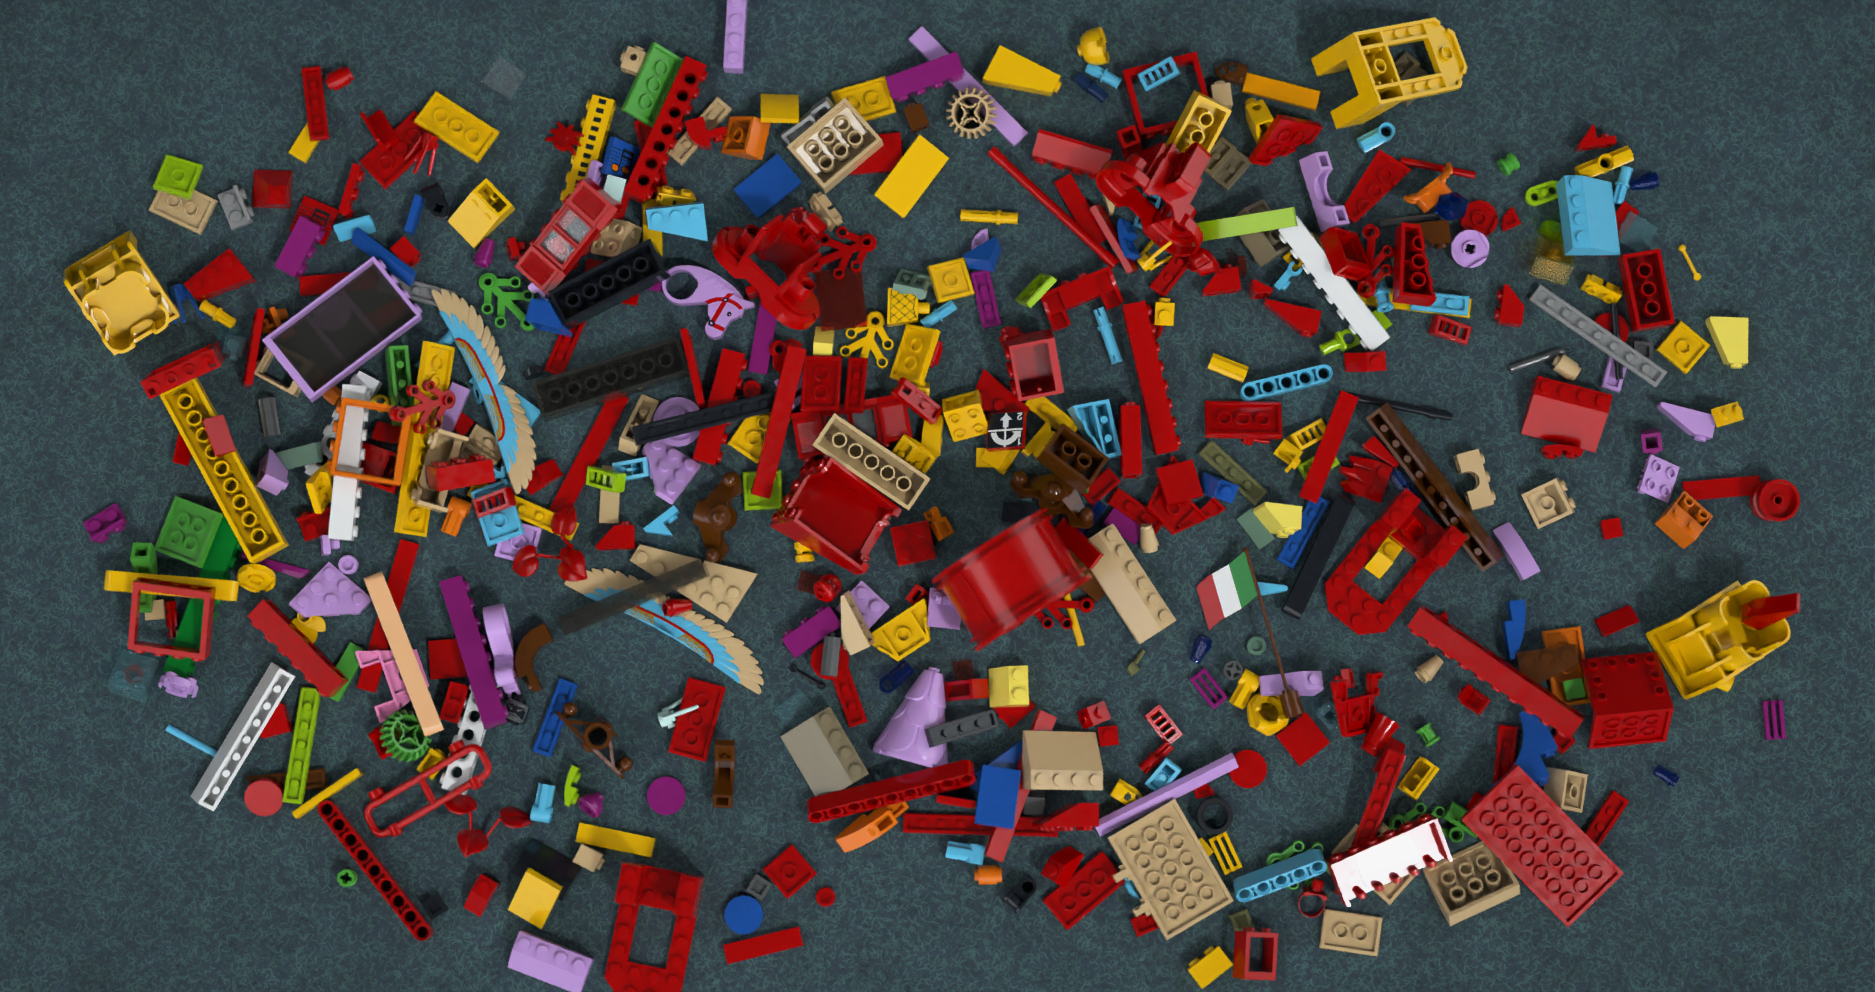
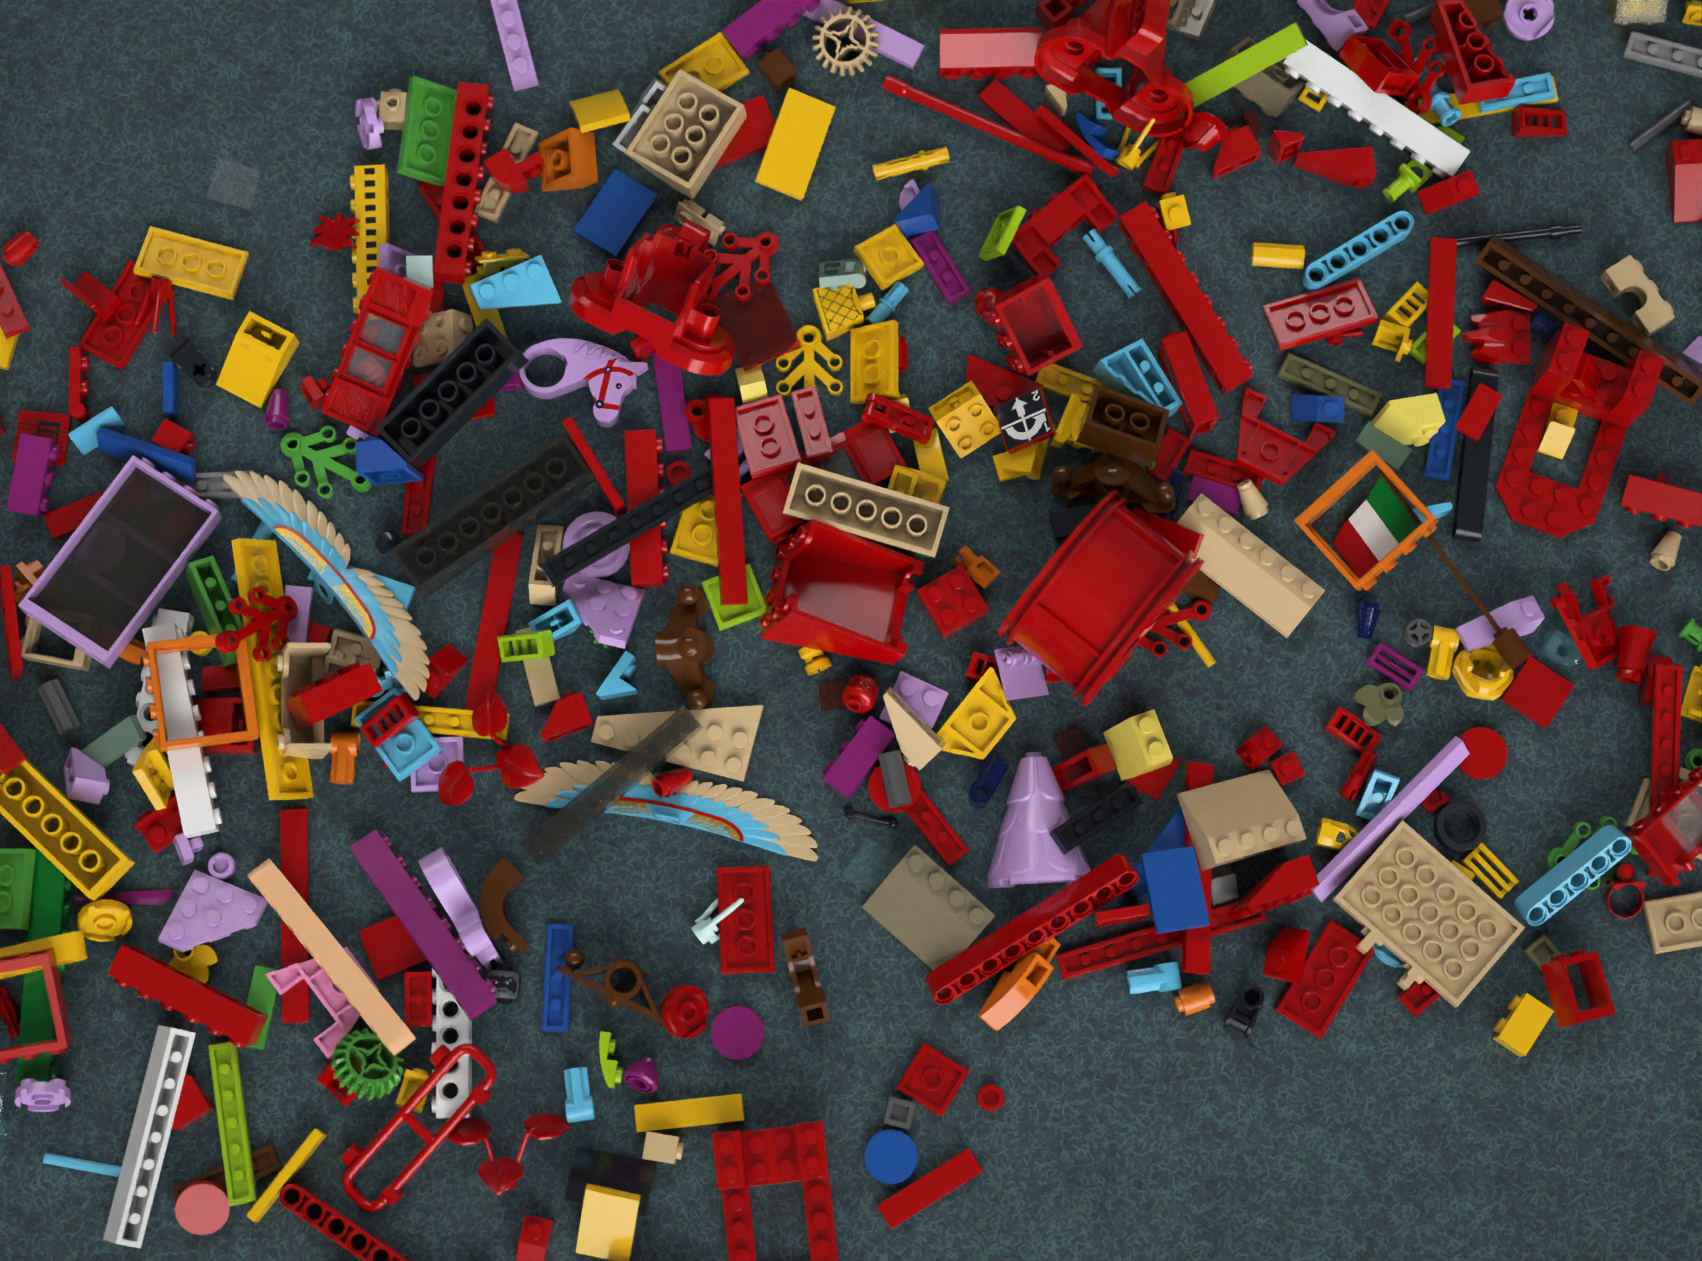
camera: 15 degrees left, 5 degrees down
blue tile [601,137,640,182] -> none
olive hand [1127,649,1145,676] -> none
red tile [1155,459,1204,506] -> none
sand green tile [1246,636,1266,656] -> none
medium azure plate [1272,262,1303,293] -> none
red slope [1494,284,1525,328] -> none
none -> lavender plate [355,97,384,150]
none -> red tile [661,984,710,1038]
none -> orange window [1294,450,1439,591]
none -> olive plate [1353,683,1404,727]
none -> red tile [1454,383,1503,441]

